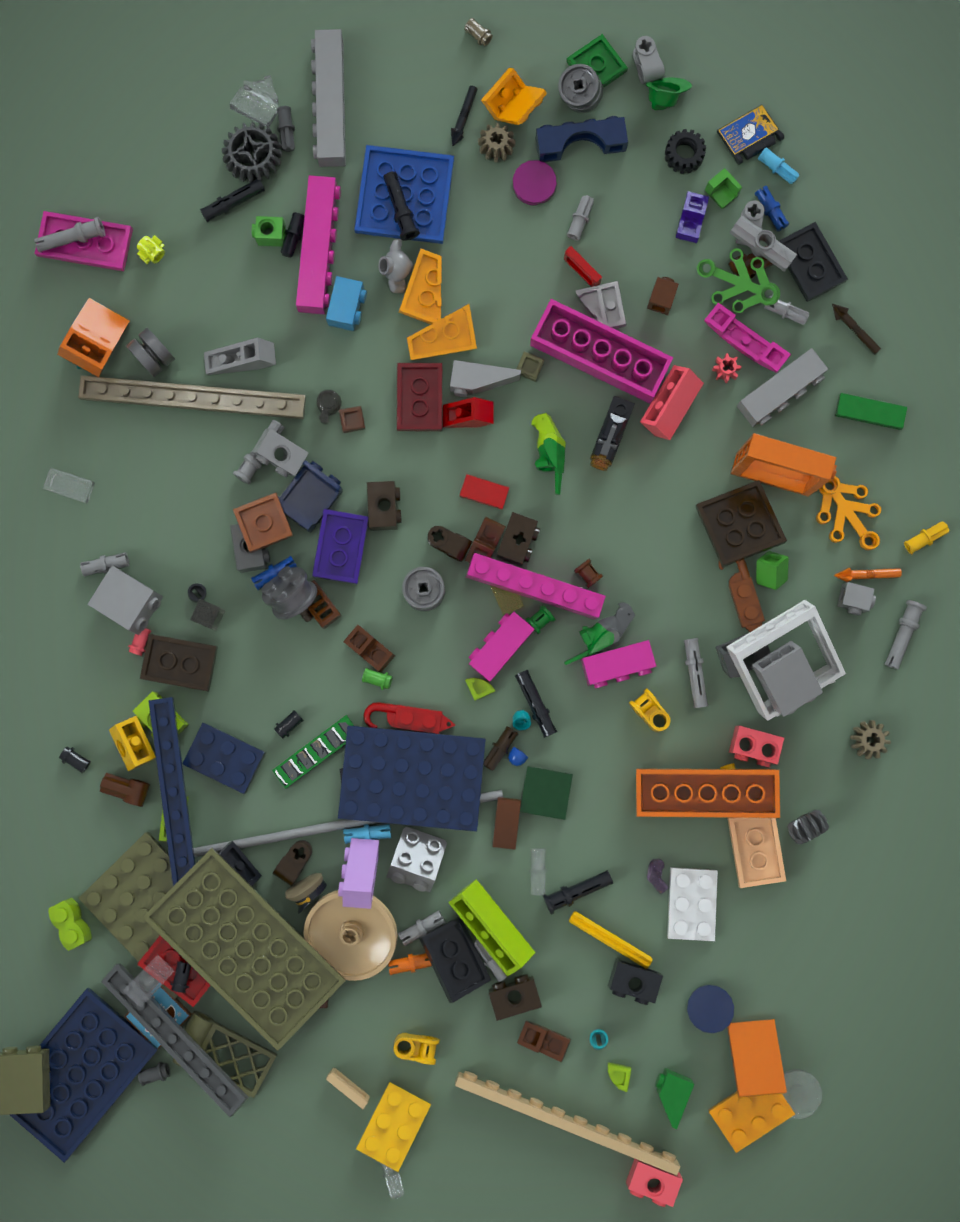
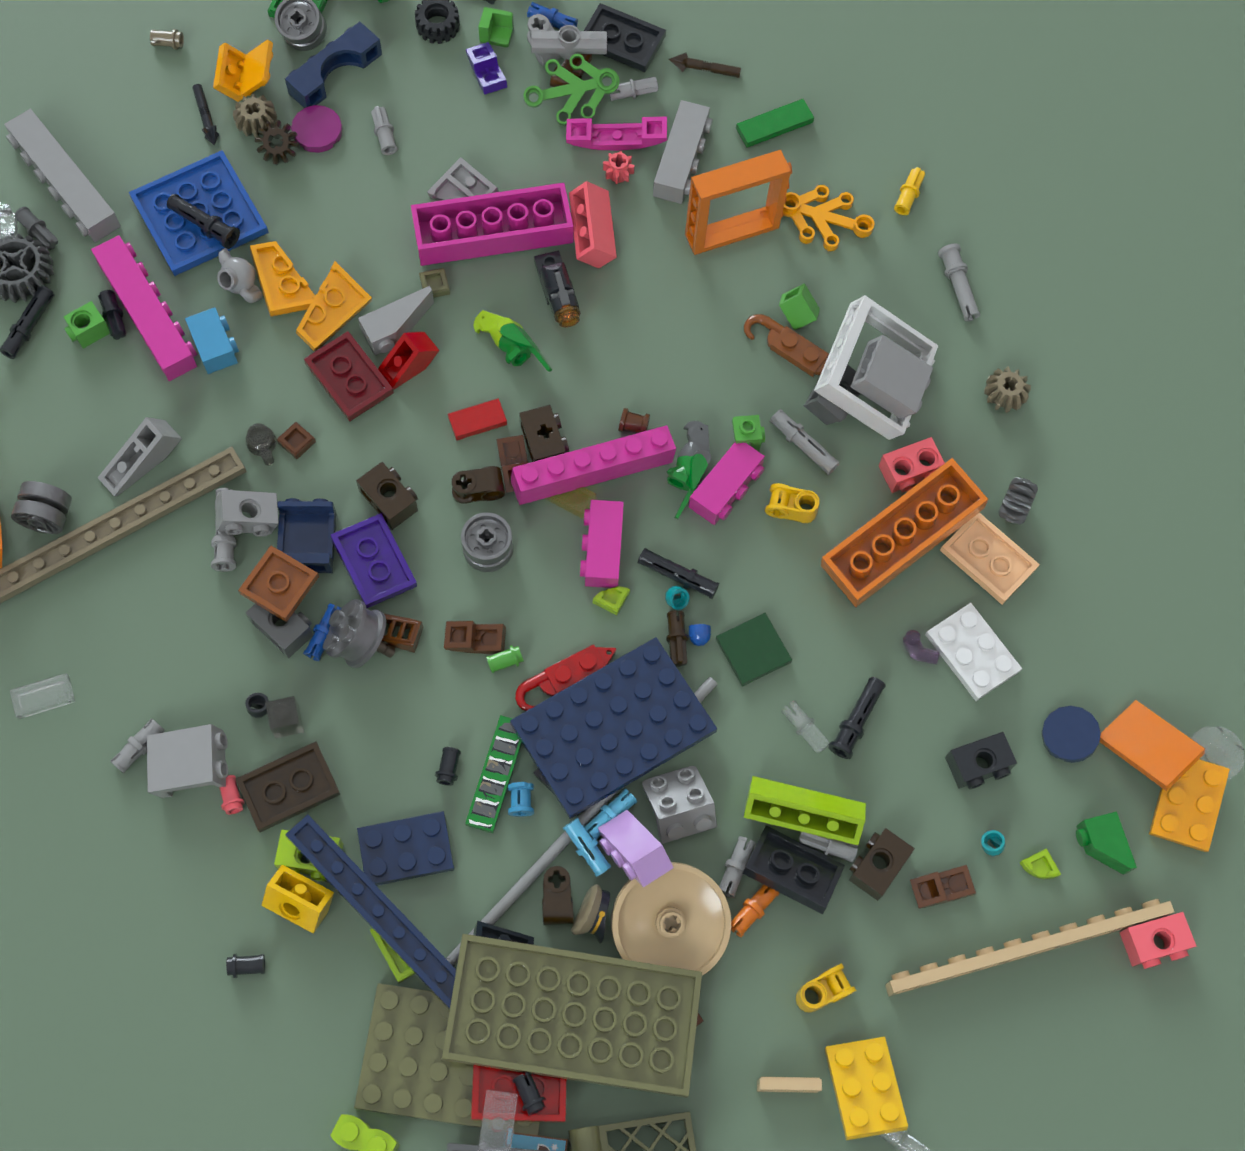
camera: 40 degrees left, 15 degrees down
reddish brown piece [100,773,150,807] -> none
reddish brown slope [492,797,521,850] -> none
green bush [525,604,556,634] -> none
red tile [564,246,602,287] -> none
yellow axle [569,911,653,969] -> none
reddish brown brick [647,277,679,315] -> none
dark brown plate [696,480,787,567] -> none
orange piece [834,568,902,582] -> none
light grey brick [837,582,876,615] -> none
none -> dark brown gear [255,120,299,165]
none -> dark azure bush [508,782,534,817]
none -> medium azure pin [563,817,611,877]
none -> bright green bracket [732,415,765,452]

